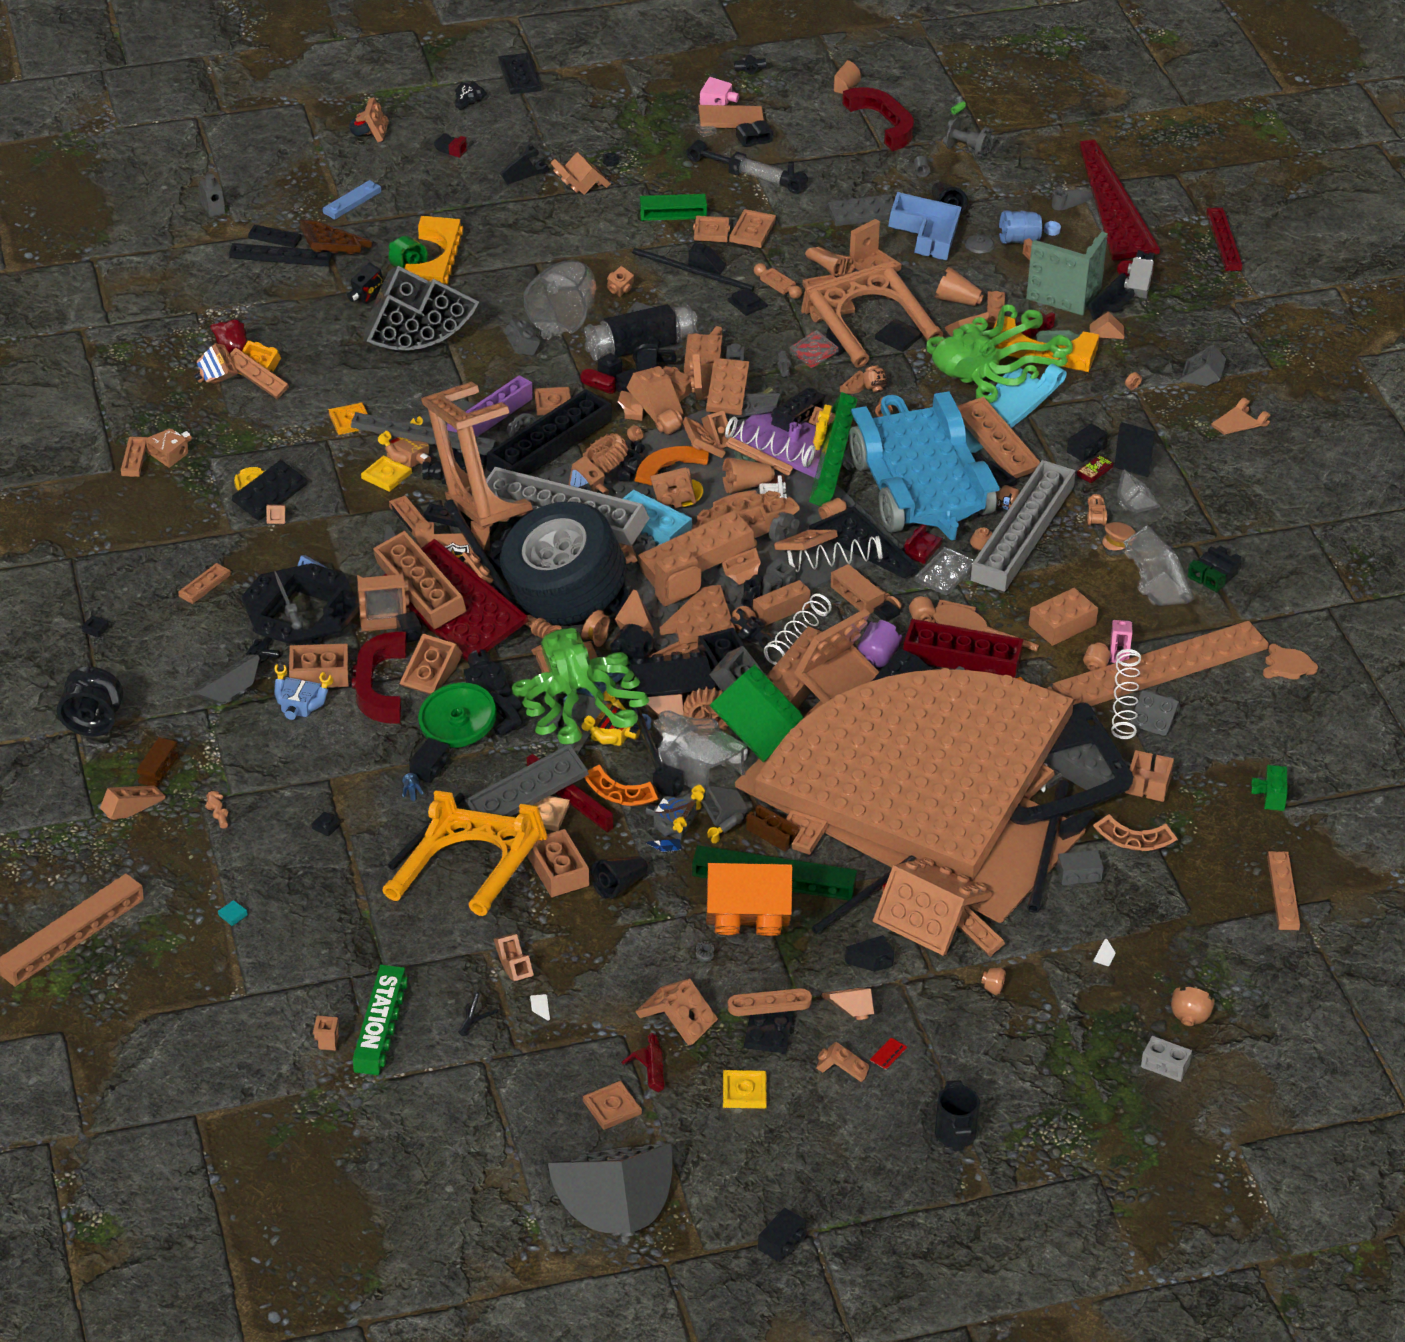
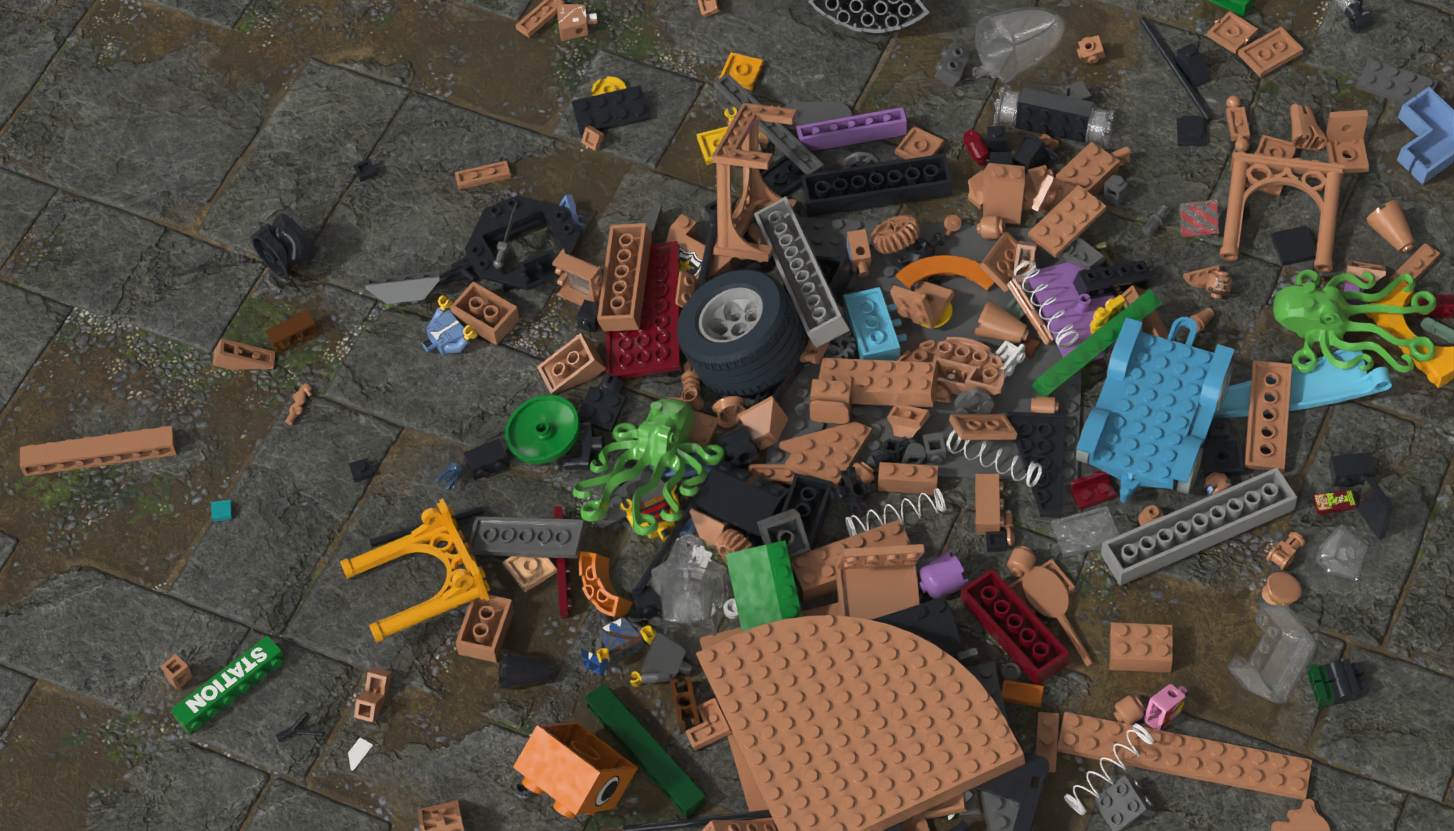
camera: 45 degrees right, 15 degrees up
dark red arch [352,632,407,724] -> none
nougat plate [389,496,427,537] -> none

